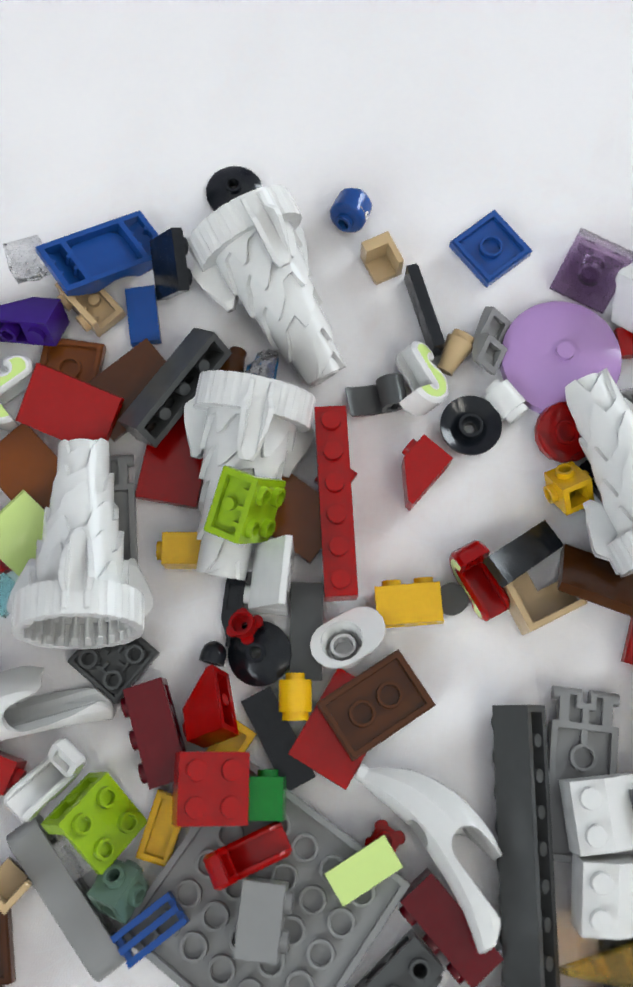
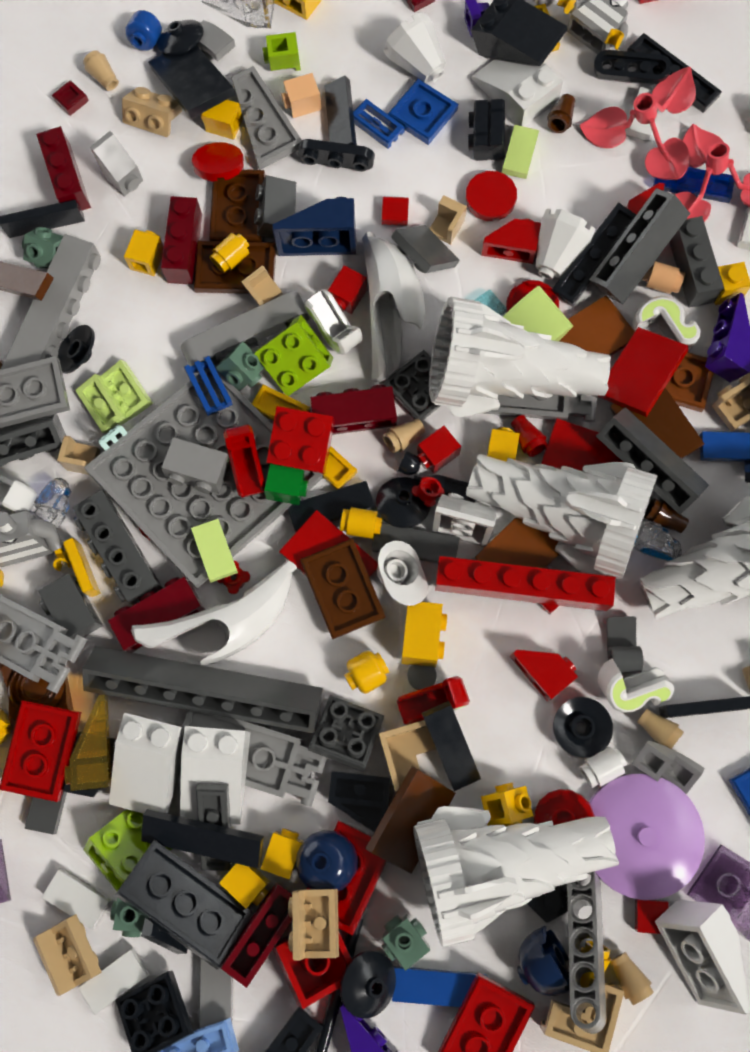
camera: 105 degrees right, 0 degrees up
red slope [182,665,239,748] -> none
lime bracket [203,466,286,544] -> none
none -> dark grey tile [308,695,385,772]
none -> black wing [328,771,391,832]
none -> yellow head [344,650,389,694]
none -> tan cone [383,418,425,453]
none -> red brick [417,425,461,474]
none -> red cone [511,415,548,457]

